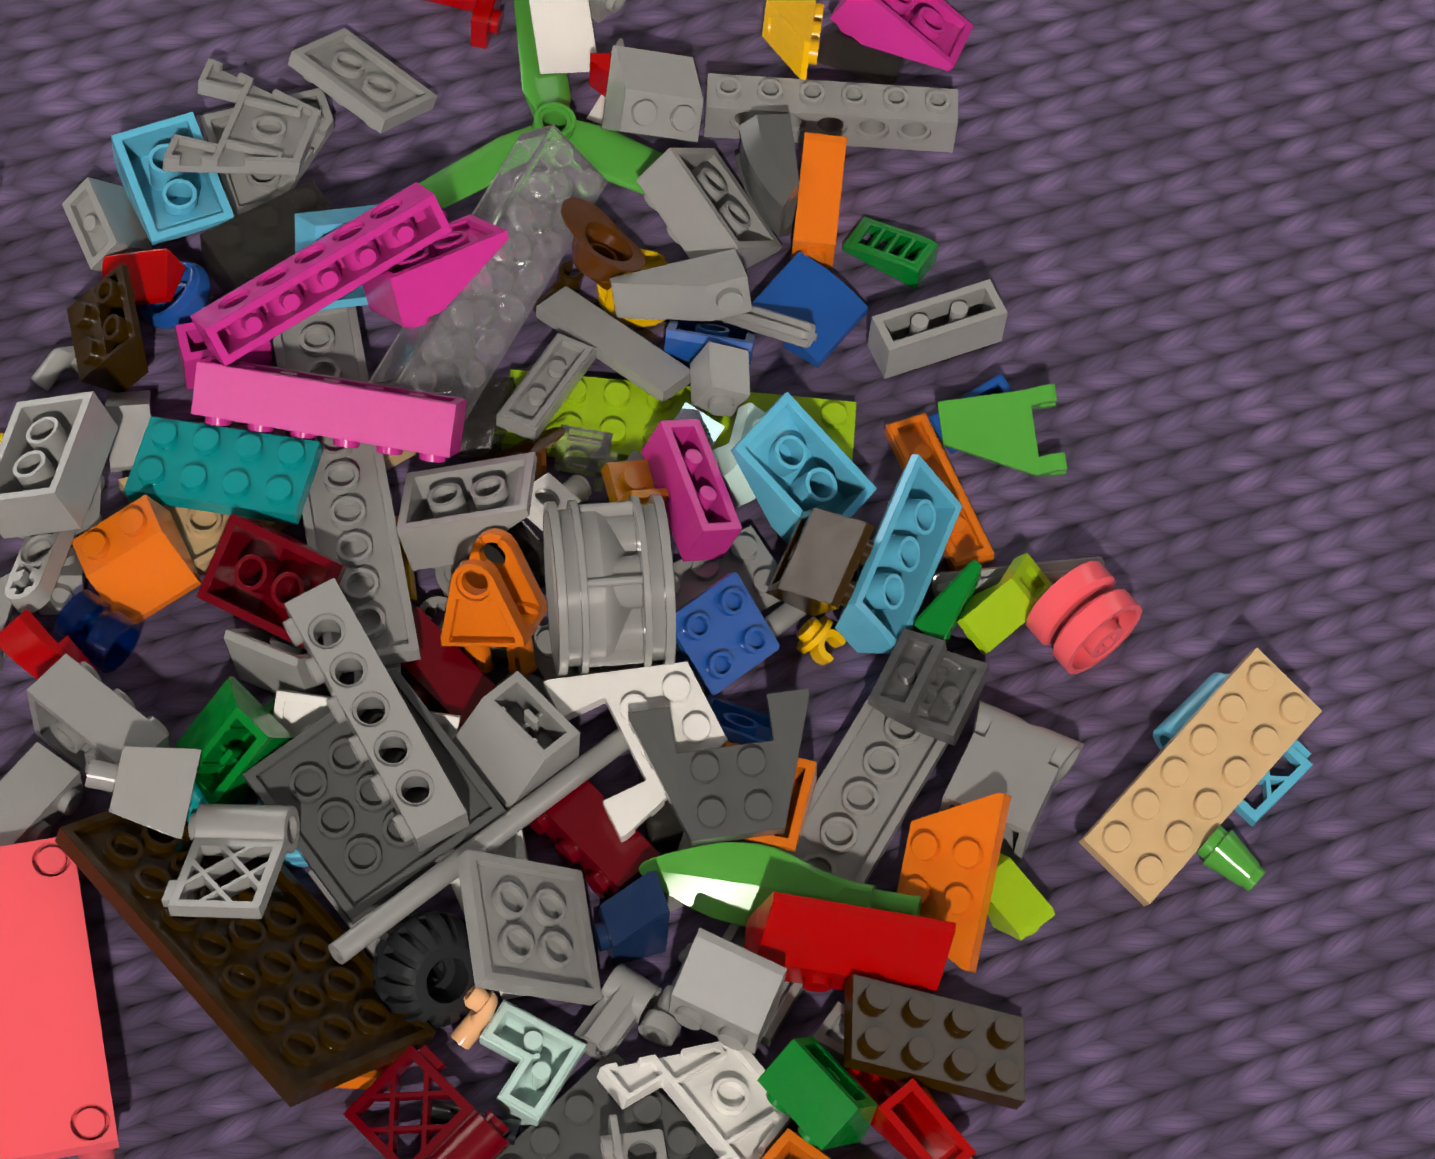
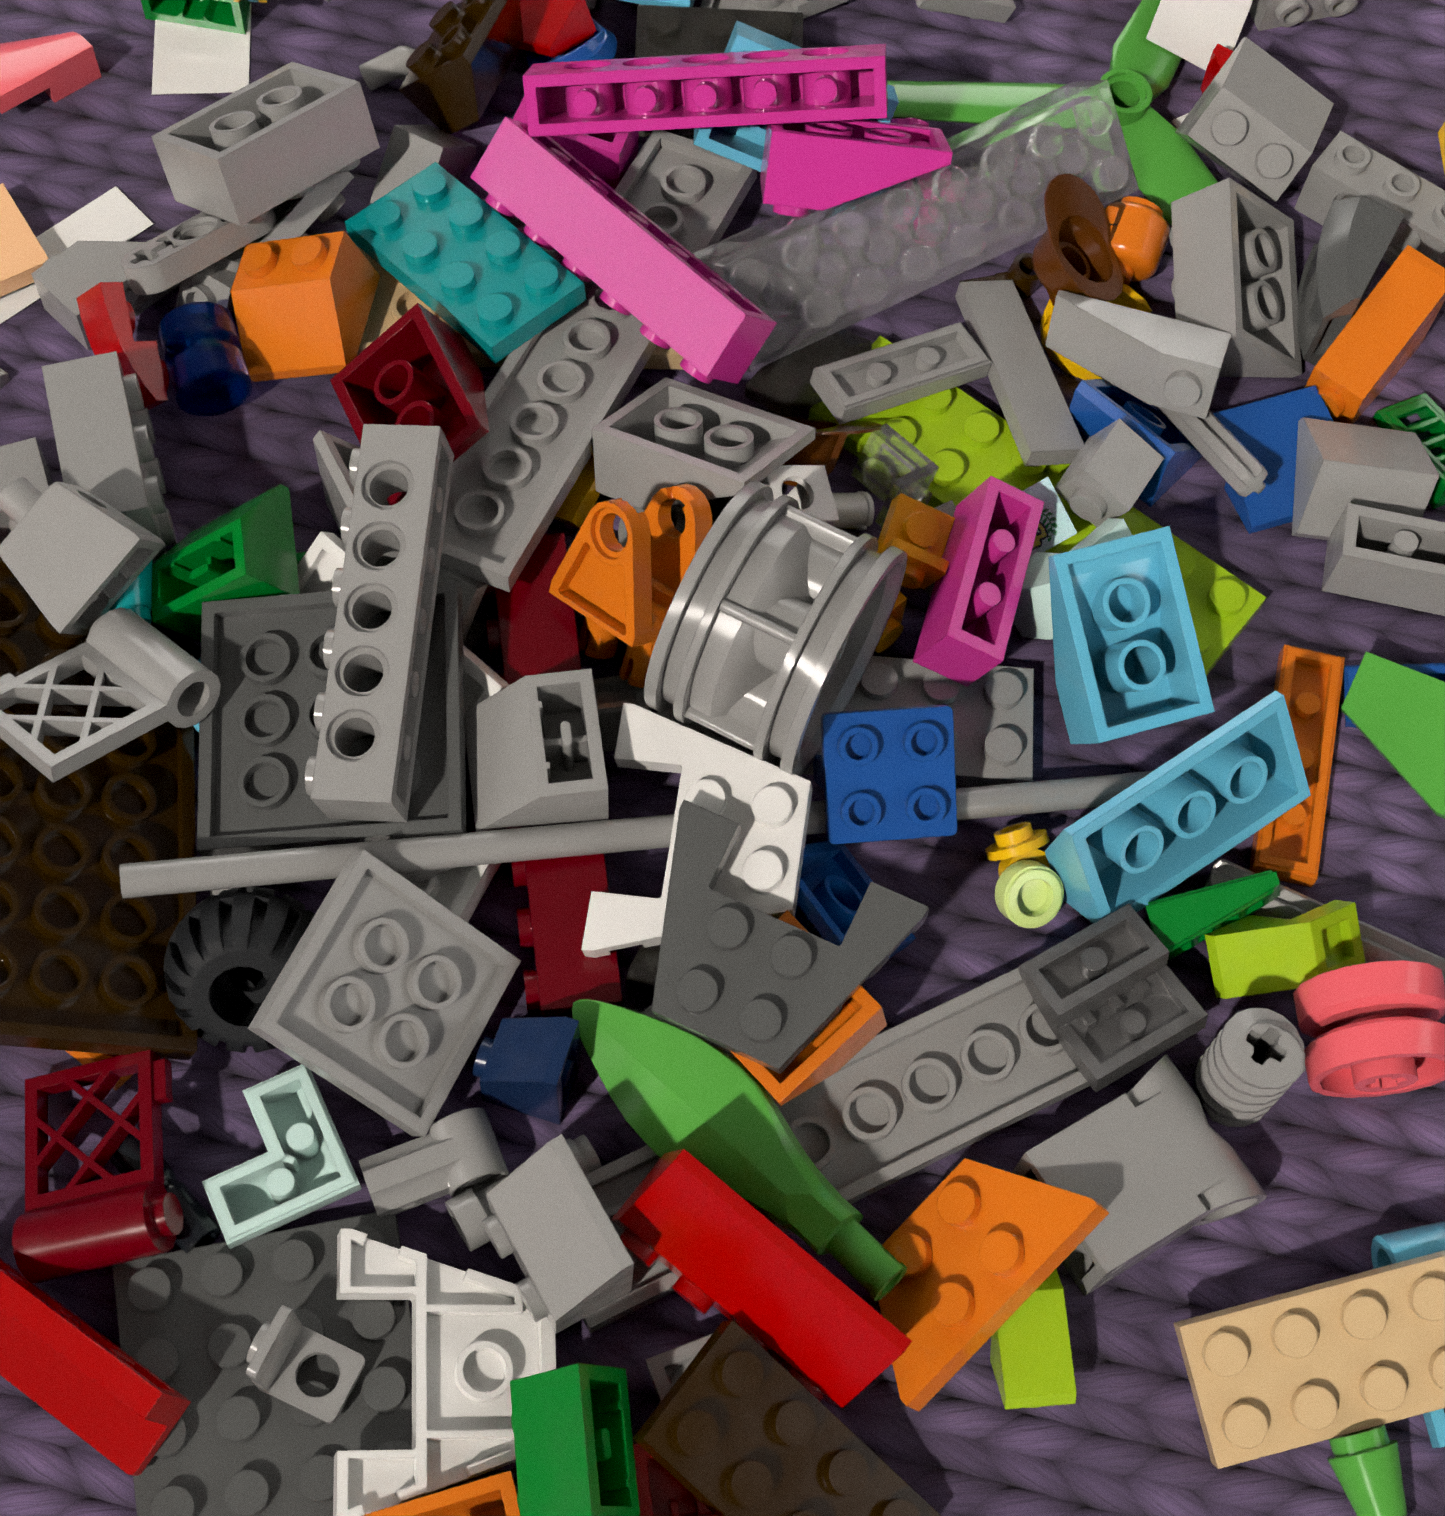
camera: 35 degrees right, 5 degrees up
light nougat arm [450,985,498,1050] -> none
slope [766,508,875,617] -> none
none -> yellowish green tile [995,860,1064,928]
none -> orange head [1105,196,1170,286]
none -> light grey piece [1194,1008,1305,1127]
none -> light grey slope [1292,417,1439,540]

